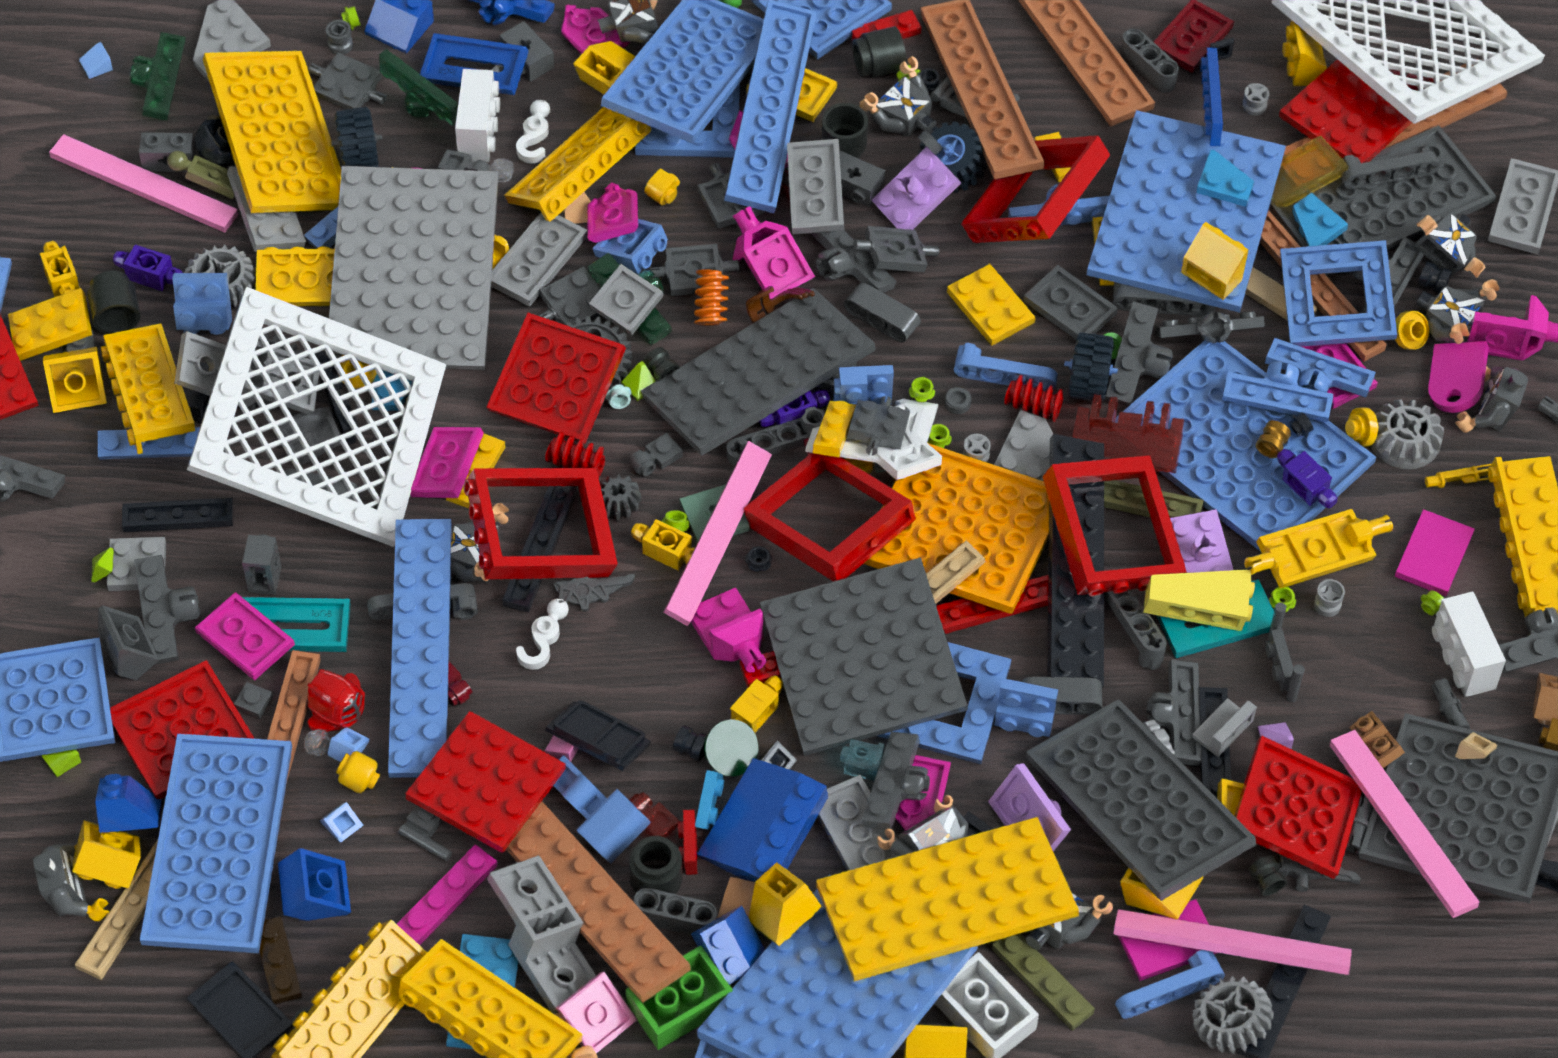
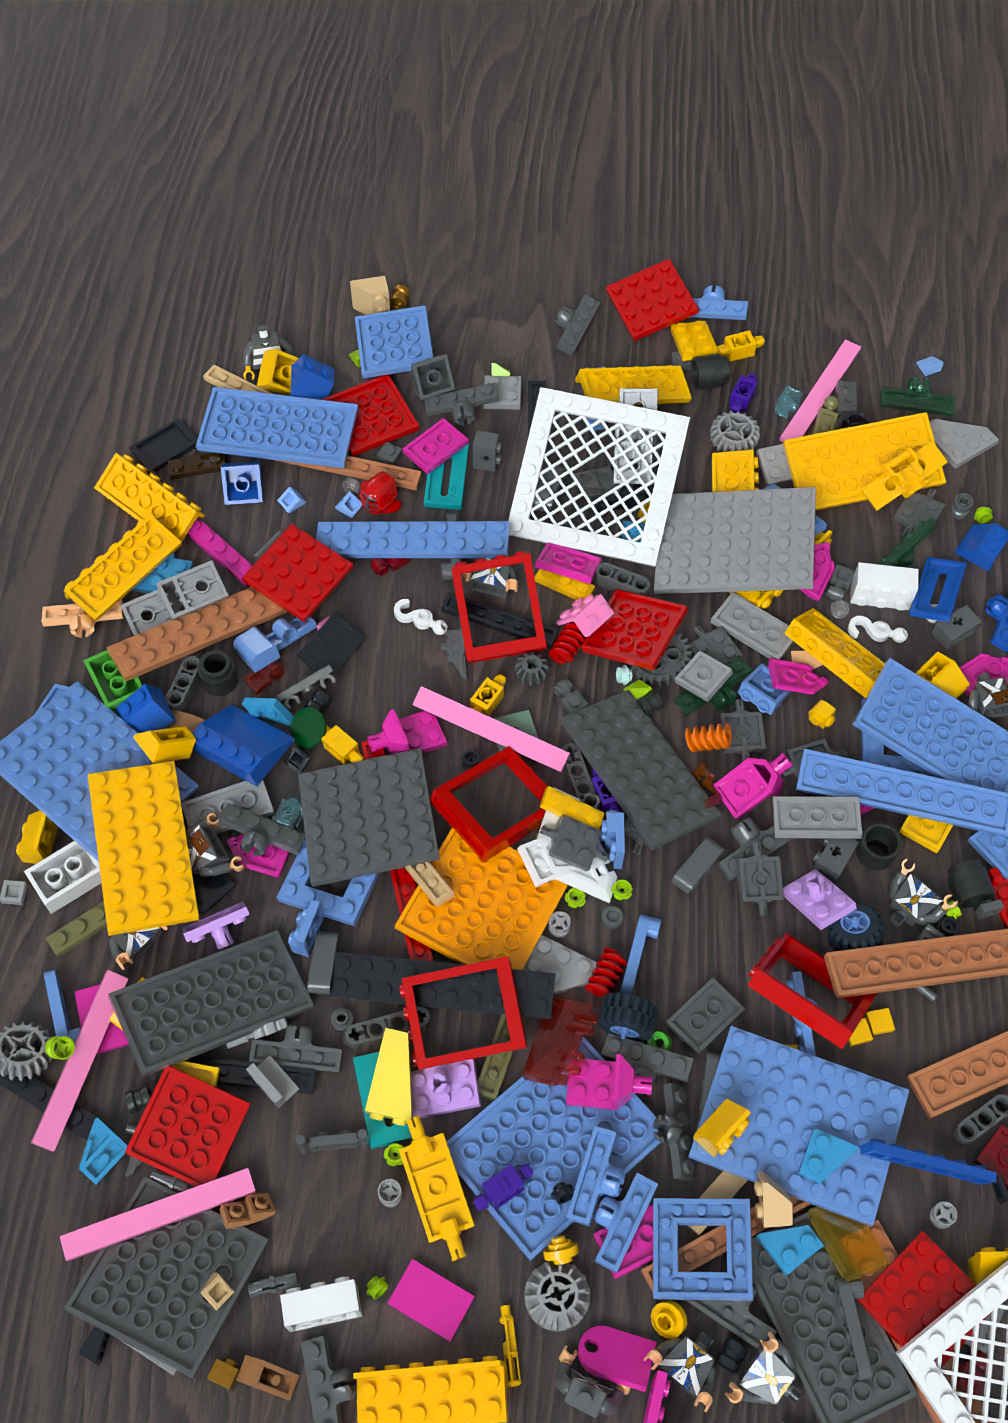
camera: 95 degrees right, 5 degrees up
yellow slope [43,347,107,413] -> none
medium blue plate [173,273,232,335] -> none
black wheel [331,107,382,167] -> none
yellow head [335,751,380,793] -> none
bright pink plate [556,972,637,1053] -> none
lime plate [662,510,689,532] -> none
red plate [678,810,698,875] -> none
dark grey tile [918,130,942,155] -> none
yellow plate [947,264,1035,346] -> none
pearl gold wheel [1255,420,1291,458] -> none
lavender slope [1257,722,1294,749] -> none
none -> lime wheel [45,1036,75,1060]
none -> dark azure wing [78,1117,128,1185]
none -> plate [276,664,335,709]
none -> dark grey plate [331,1008,353,1031]
none -> bright pink bracket [556,594,614,637]
none -> dark pink plate [566,1054,652,1110]
none -> dark grey beam [595,563,650,597]
none -> tan slope [754,1171,793,1228]
none -> clear light blue brick [774,386,803,418]
none -> yellow piece [861,441,948,511]
none -> dark grey plate [975,899,1004,920]

